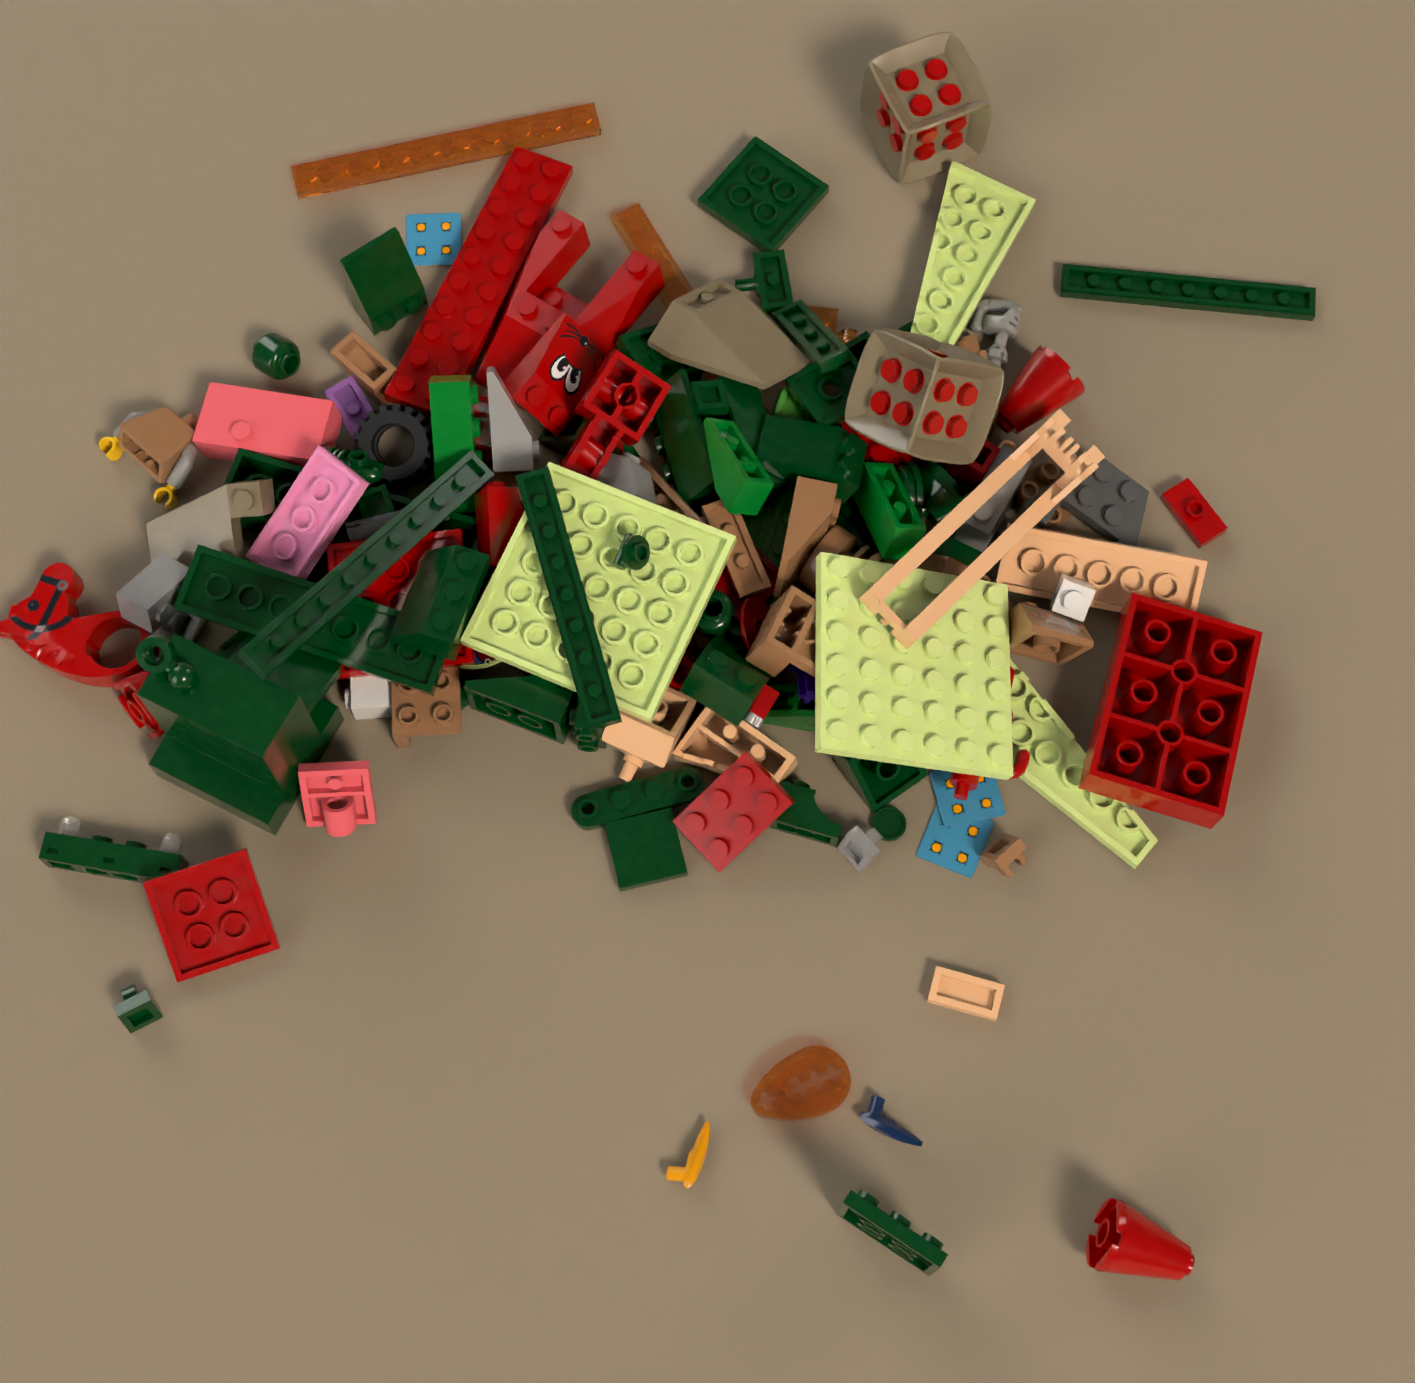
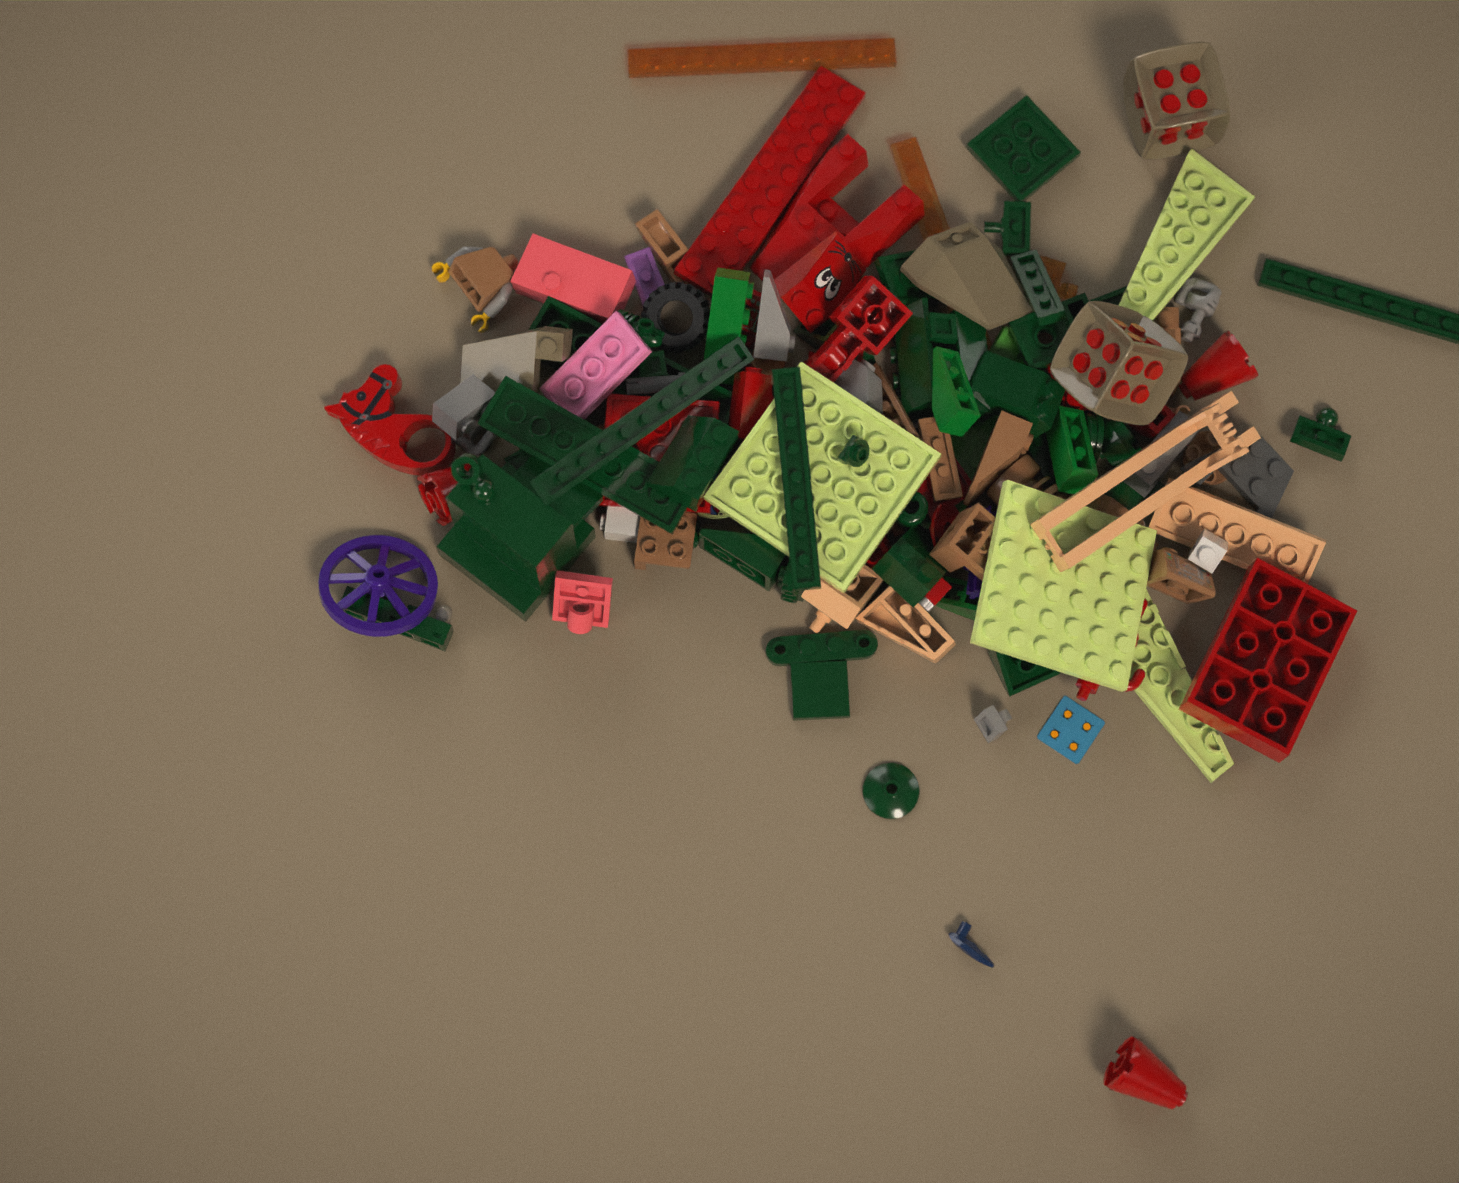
camera: 10 degrees right, 5 degrees up
dark green tile [114,984,163,1034] -> none
red plate [143,847,280,983] -> none
dark green head [252,333,301,380] -> none
dark green slope [340,227,428,336] -> none
dark azure sticker [406,213,461,266] -> none
light orange bar [666,1121,710,1189] -> none
red plate [673,750,795,872] -> none
clear orange piece [750,1046,851,1122] -> none
dark green arch [770,780,842,847] -> none
dark green plate [836,1190,948,1276] -> none
dark green piece [872,807,906,842] -> none
light nougat tile [927,966,1005,1021] -> none
dark azure sticker [930,770,1006,827] -> none
medium nougat tile [979,833,1027,878] -> none
red plate [1160,478,1228,549] -> none
none -> dark purple wheel [318,535,438,637]
none -> dark green dish [863,763,919,819]
none -> dark green plate [1289,407,1352,462]

